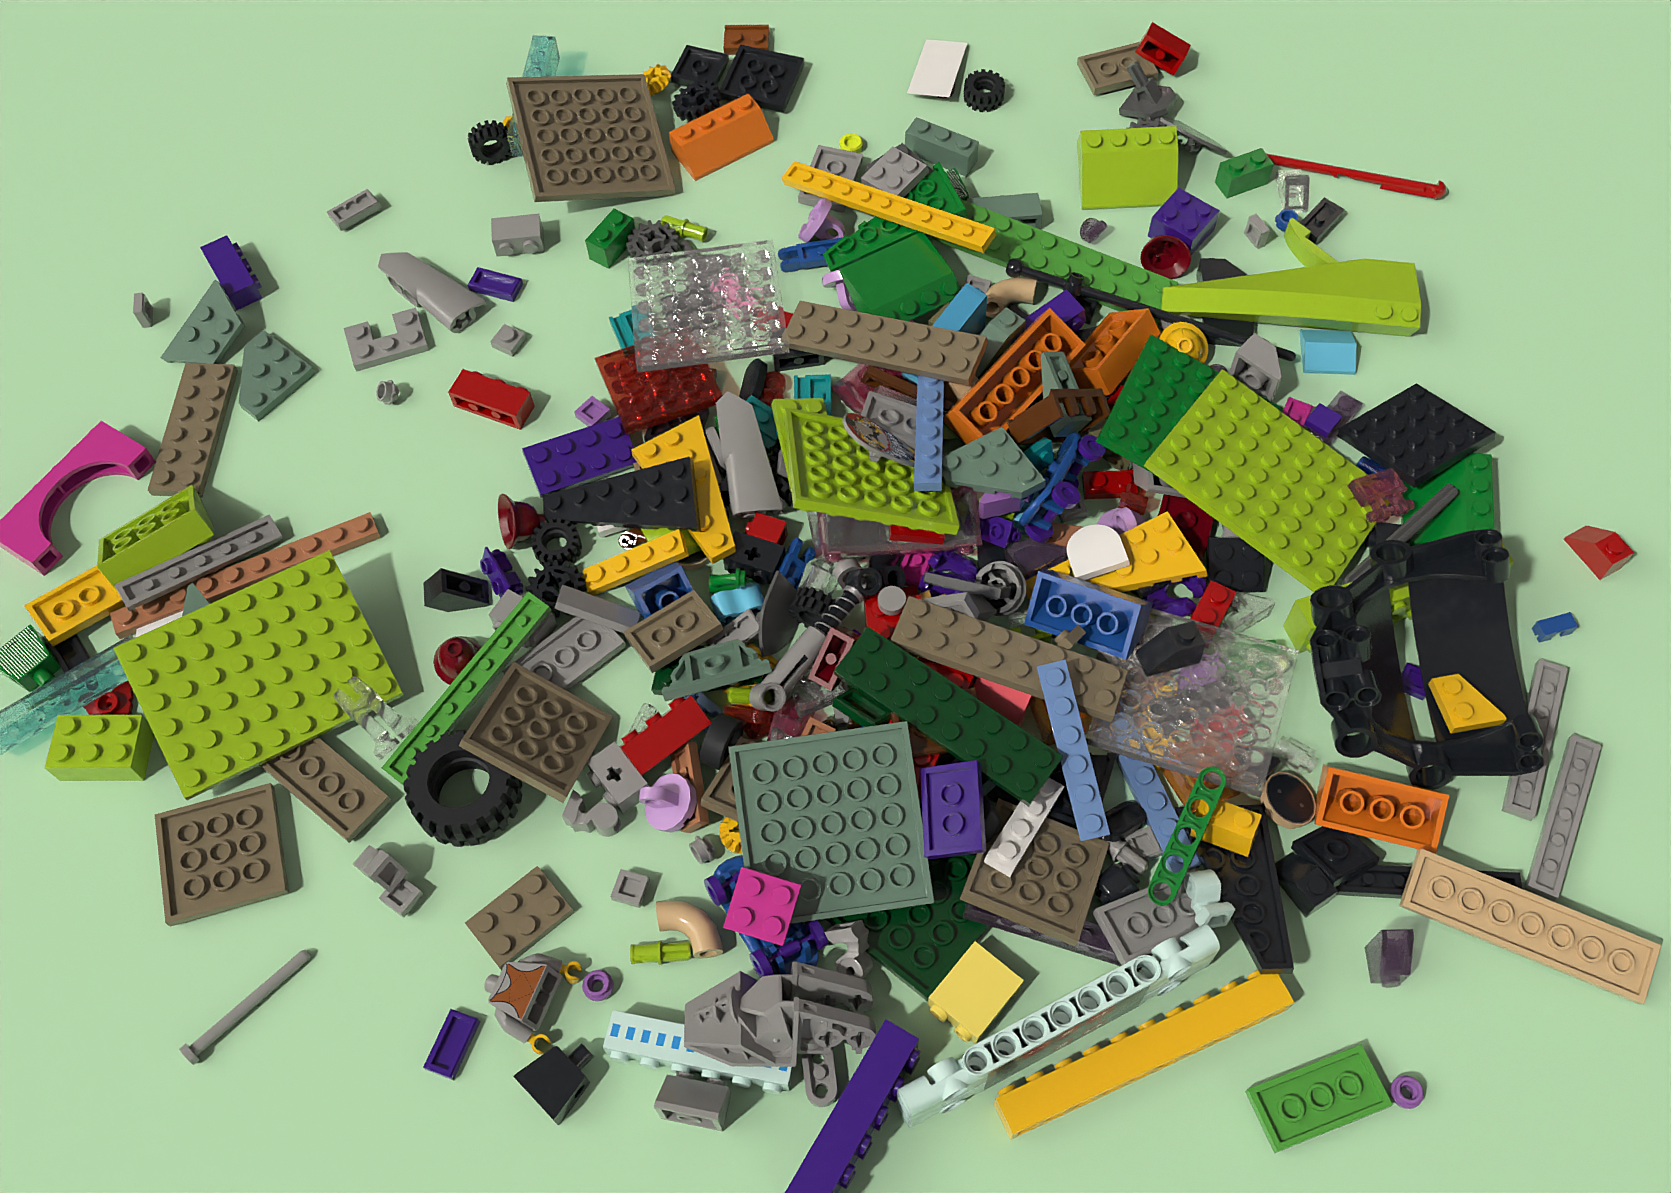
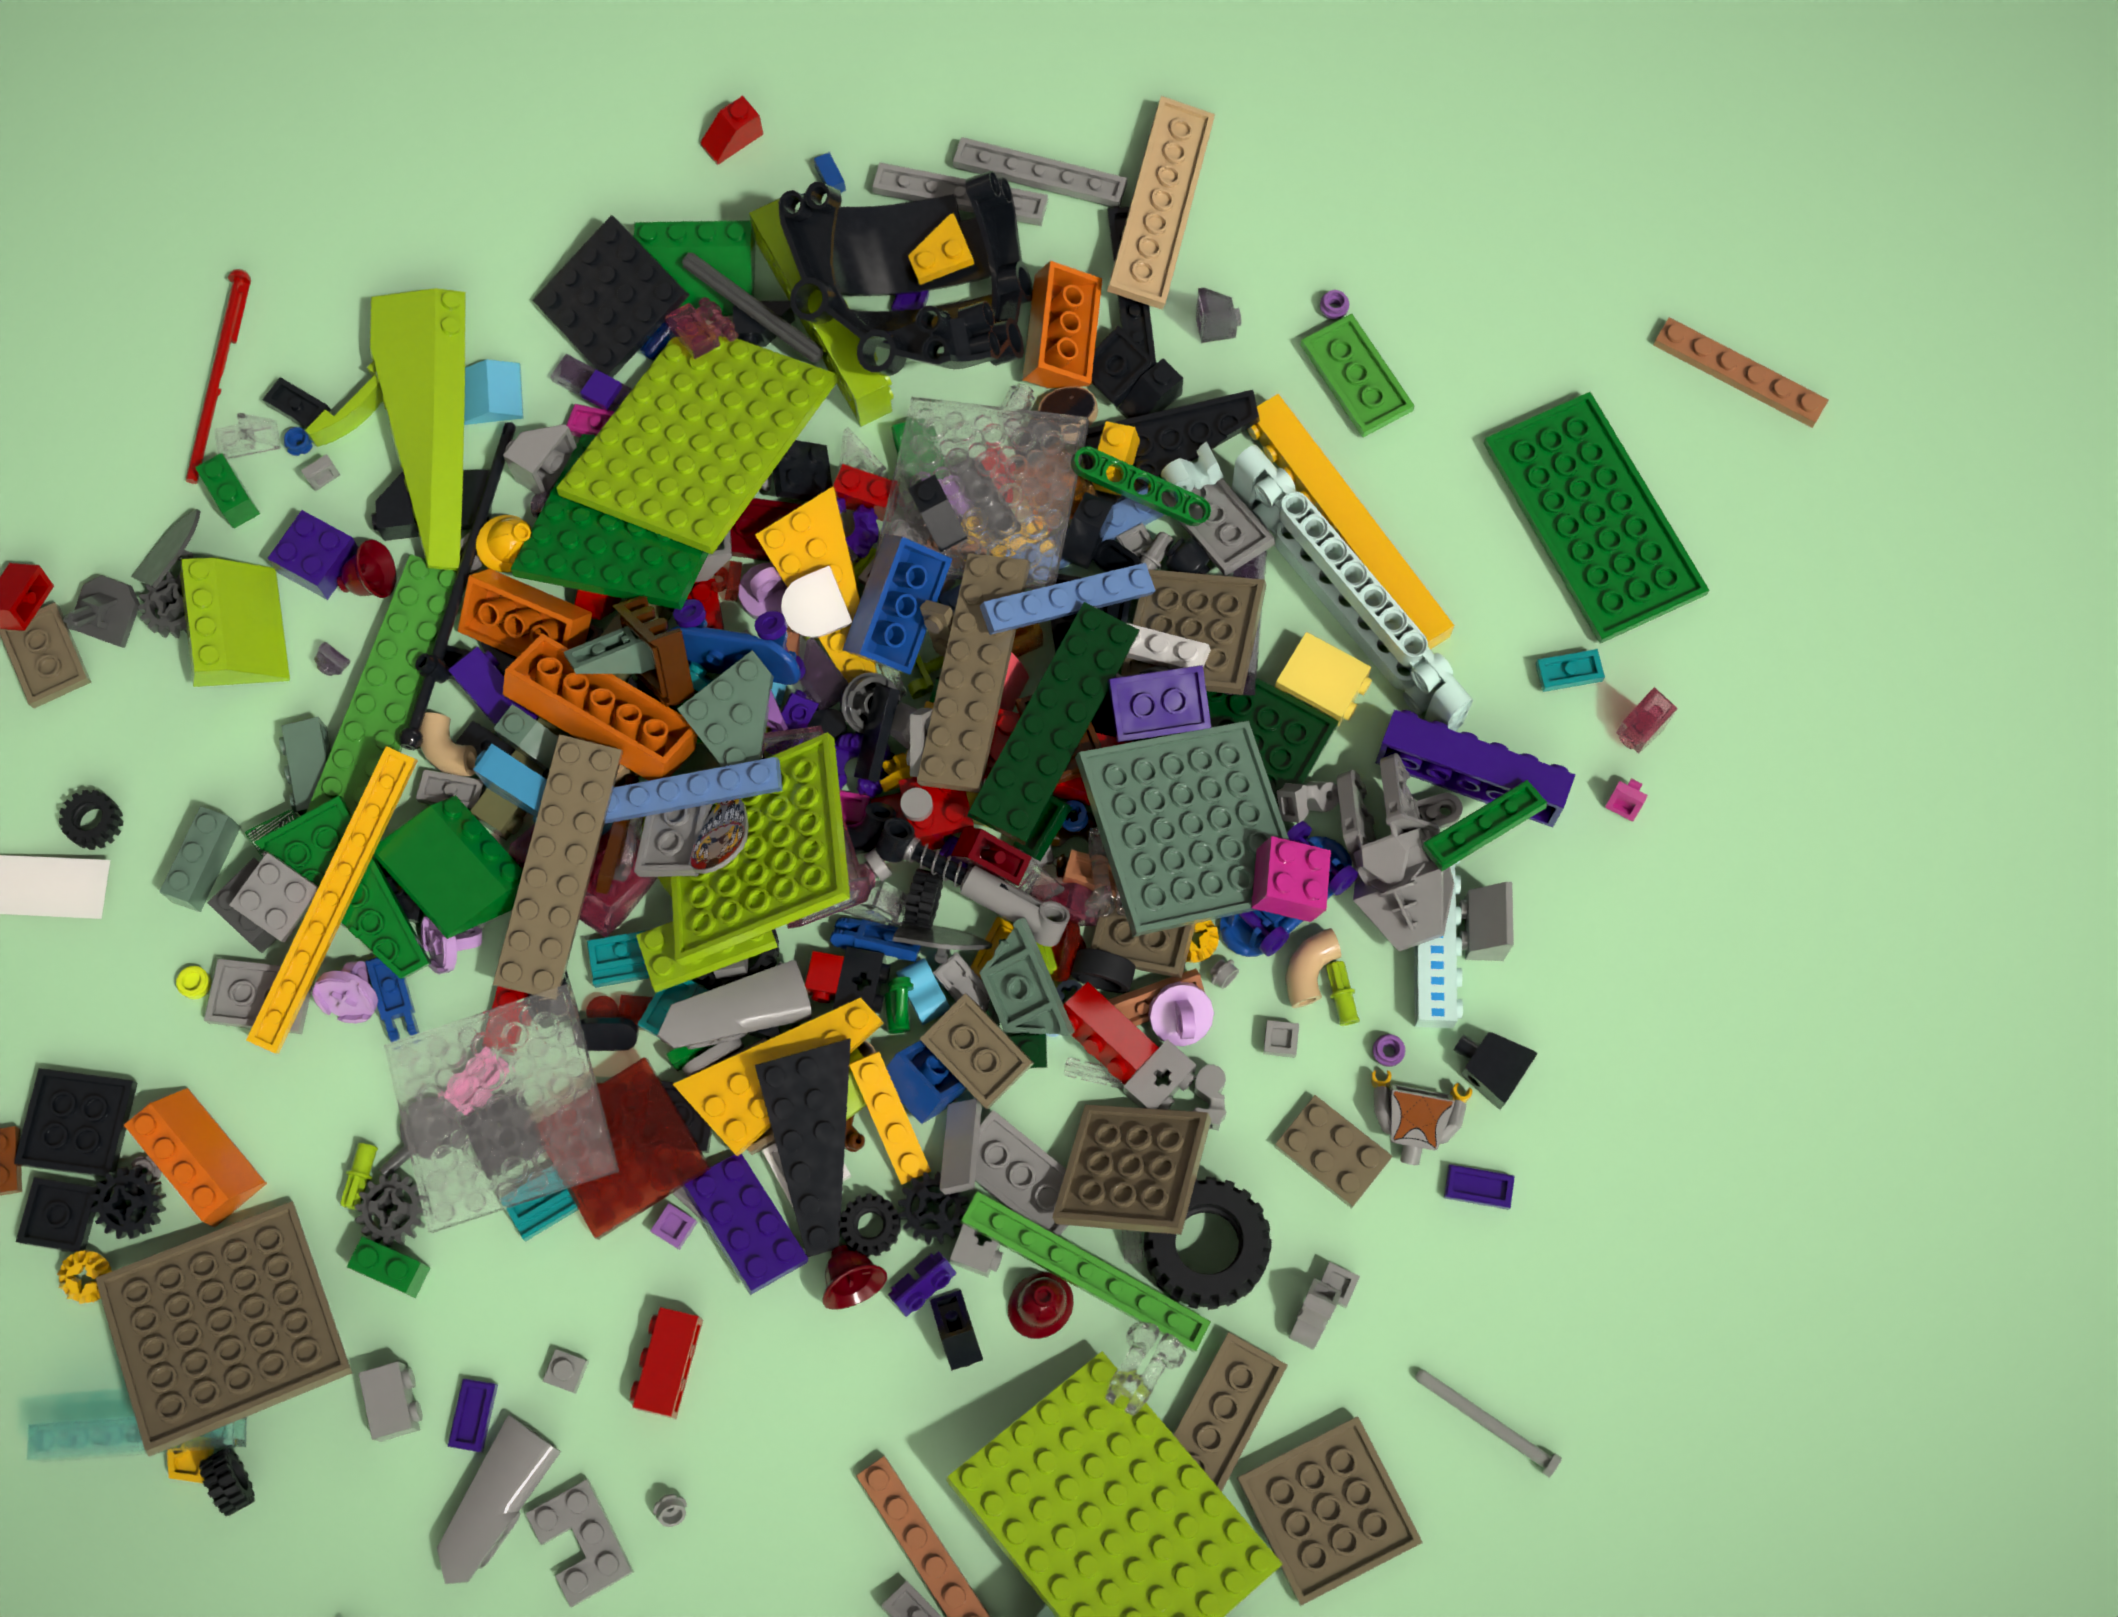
camera: 100 degrees left, 10 degrees up
none -> black slope [1060,492,1113,569]
none -> green tile [1422,780,1547,872]

